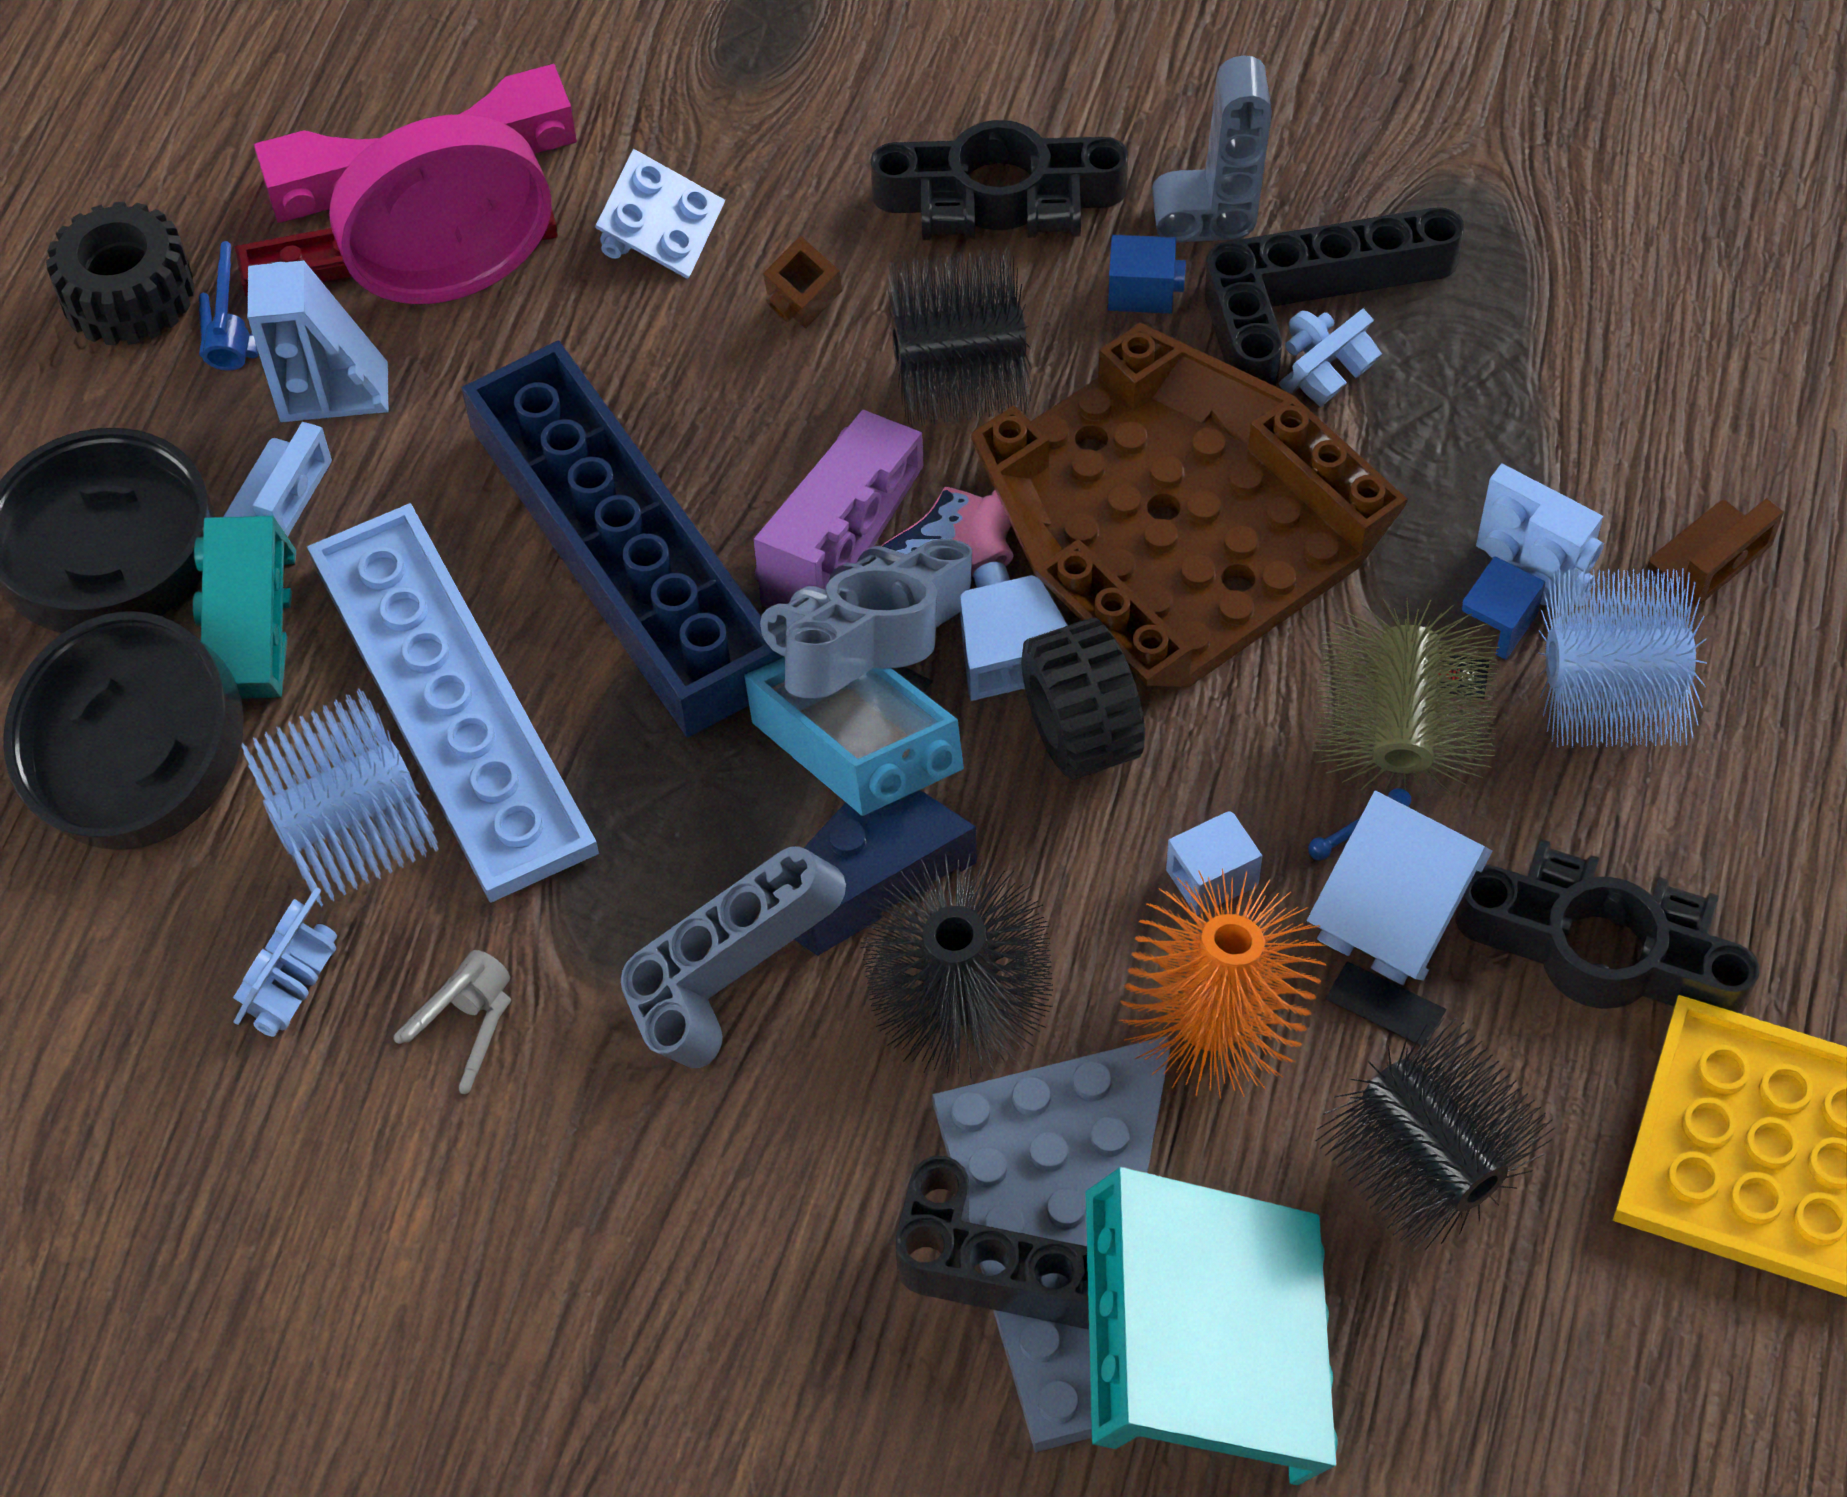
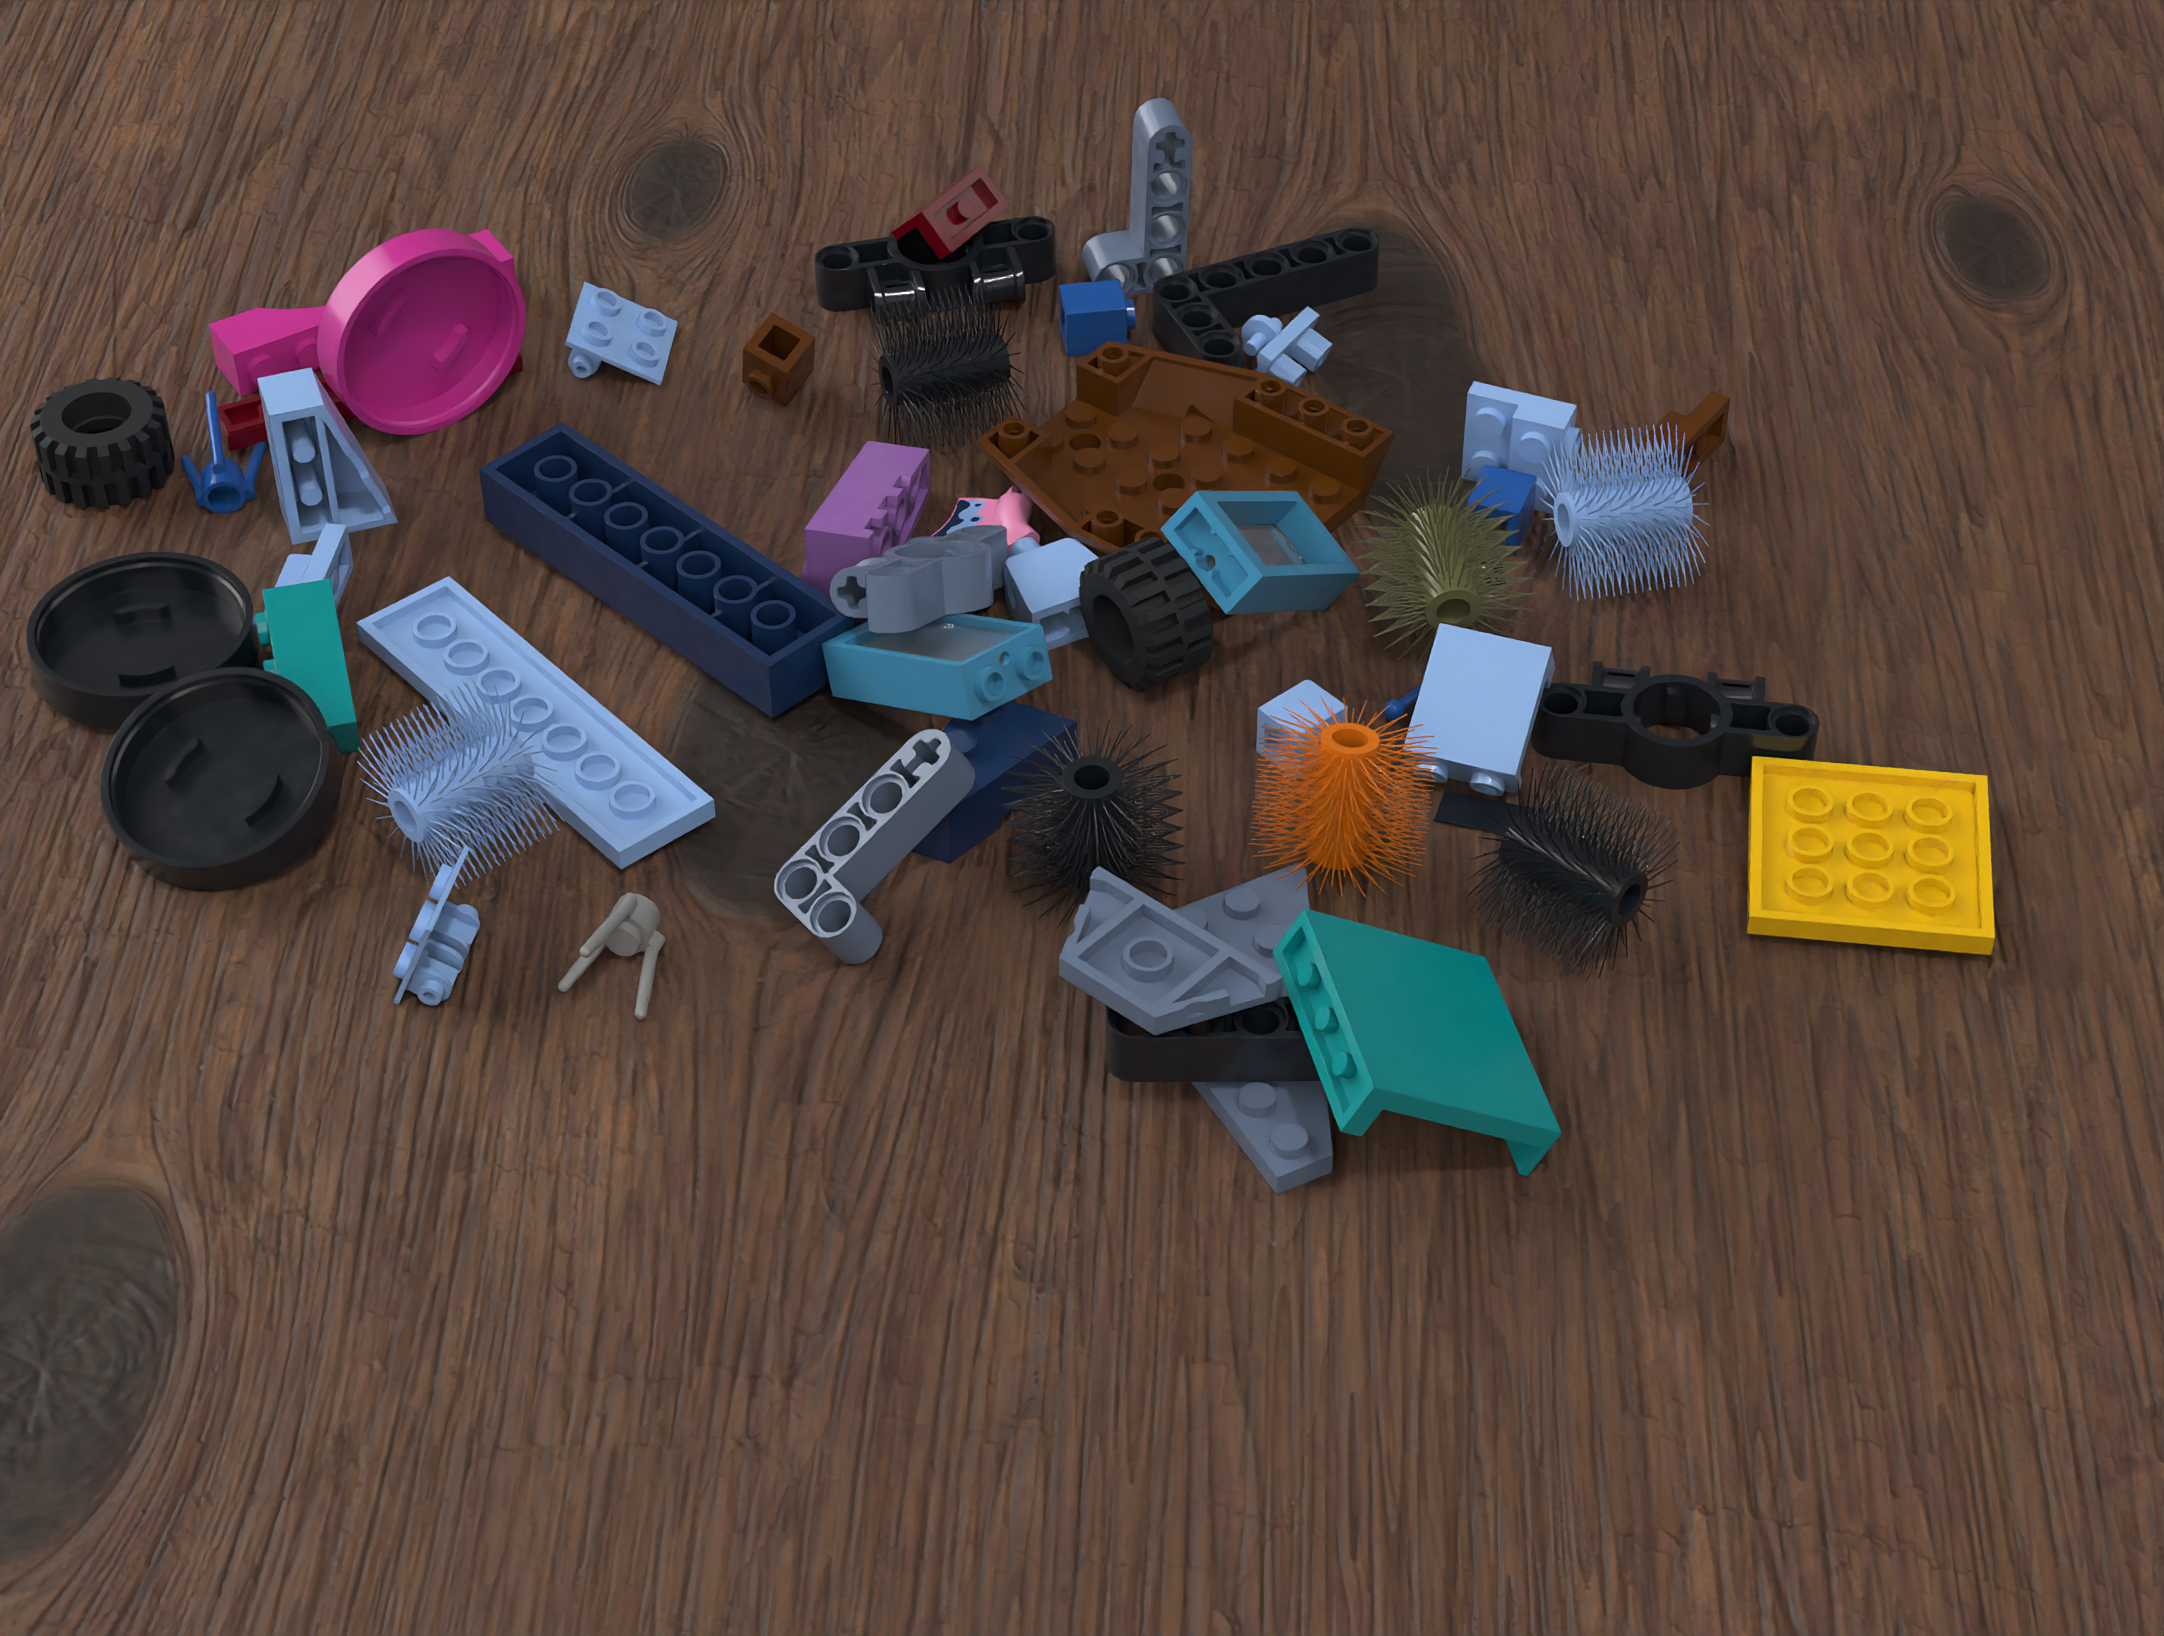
camera: 15 degrees left, 15 degrees down
none -> dark red panel [890,165,1010,260]
none -> sand blue wing [1059,866,1283,1035]
none -> dark azure window [1160,491,1361,615]

